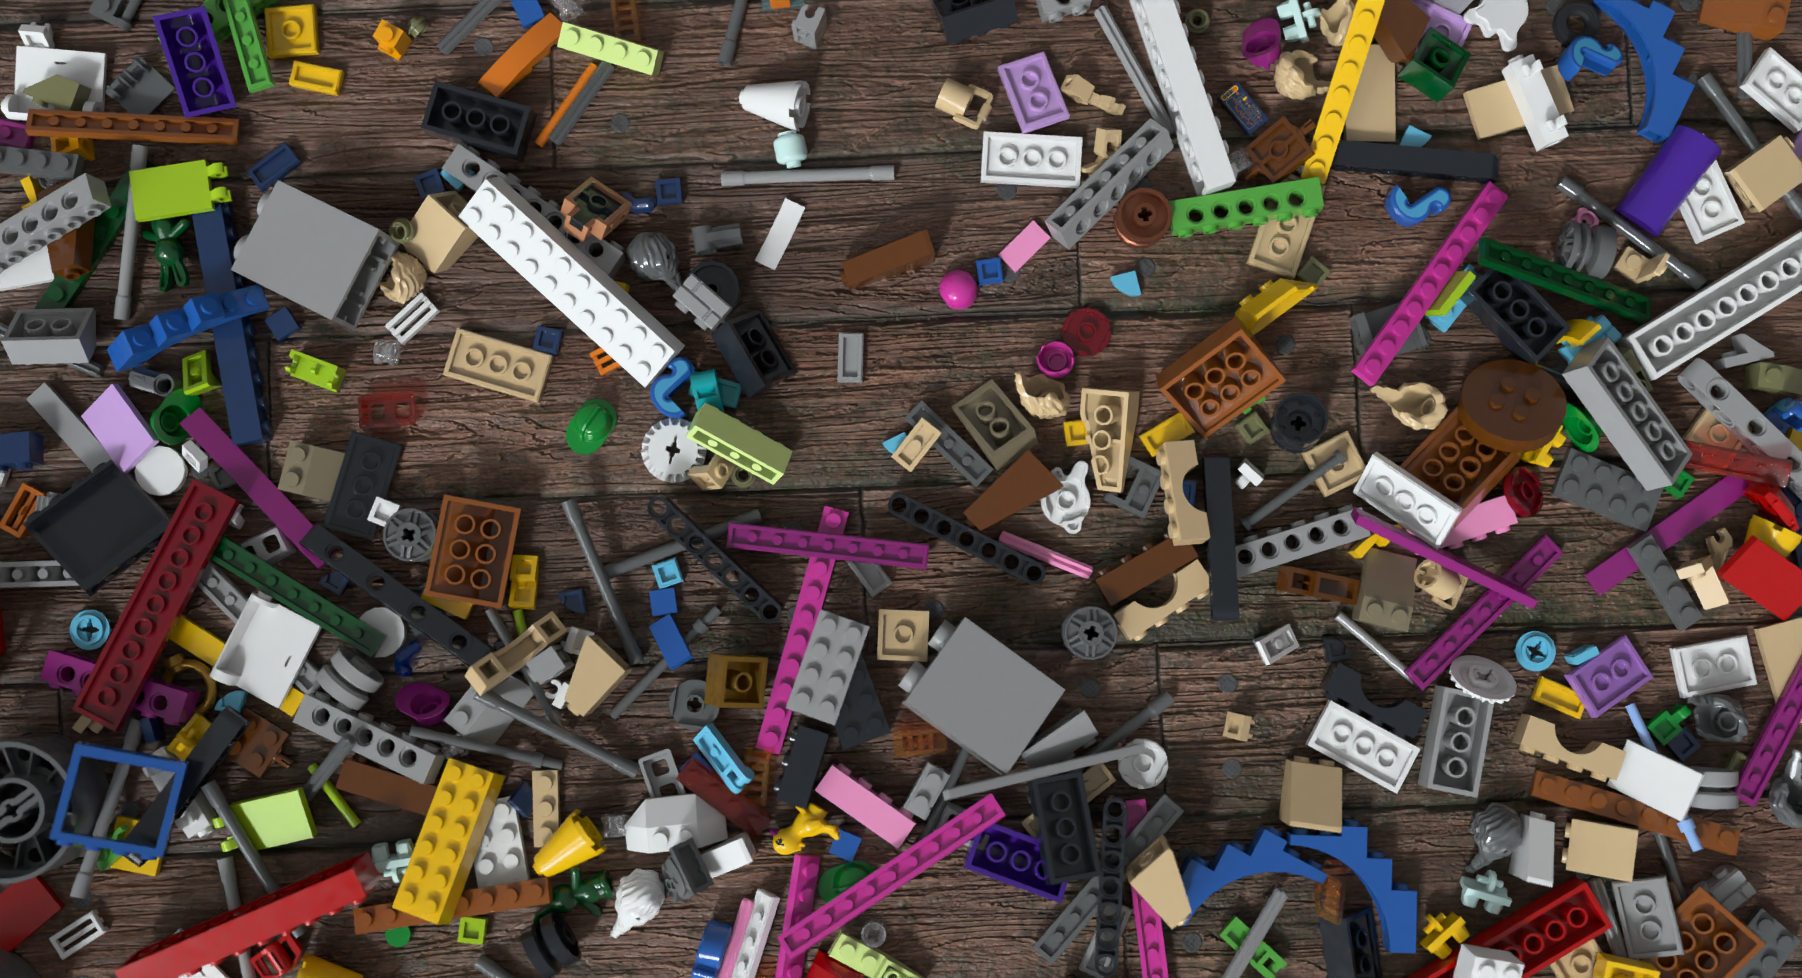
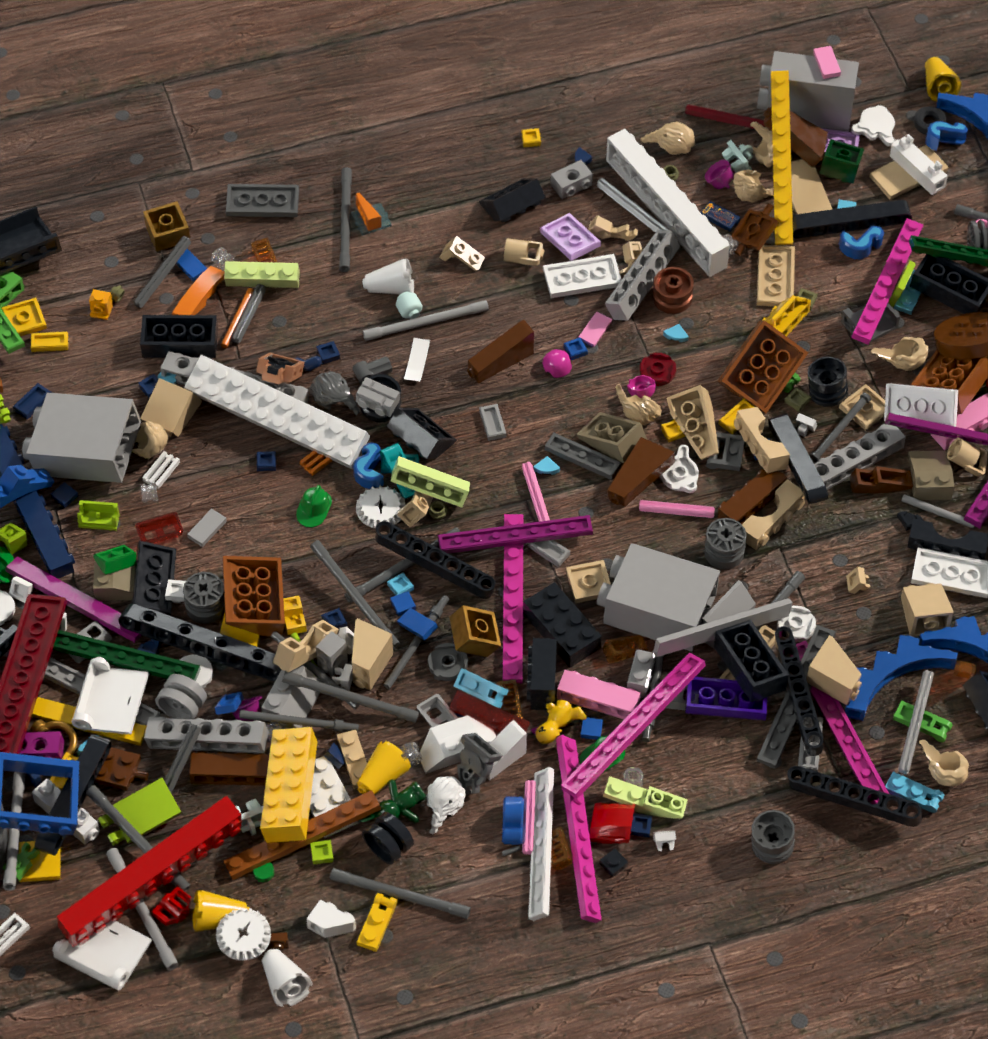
camera: 15 degrees left, 30 degrees down
lime bar [307,763,361,828] -> none
olive plate [389,218,415,244] -> none
clear blue arm [394,639,422,677] -> none
tan tile [443,328,554,403] -> none
light grey brick [786,609,870,725] -> none
light grey hinge [791,4,827,50] -> none
black beam [888,494,1046,585] -> none
tan plate [891,417,942,472] -> none
bright green brick [1169,177,1324,238] -> none
white slope [1253,624,1300,665] -> none
yellow slope [1348,524,1403,558] -> none
none -> green slope [93,545,136,575]
none -> light grey tile [187,508,227,547]
none -> blue tile [215,692,244,715]
none -> bracket [439,236,484,271]
none -> bright pink axle [522,462,550,522]

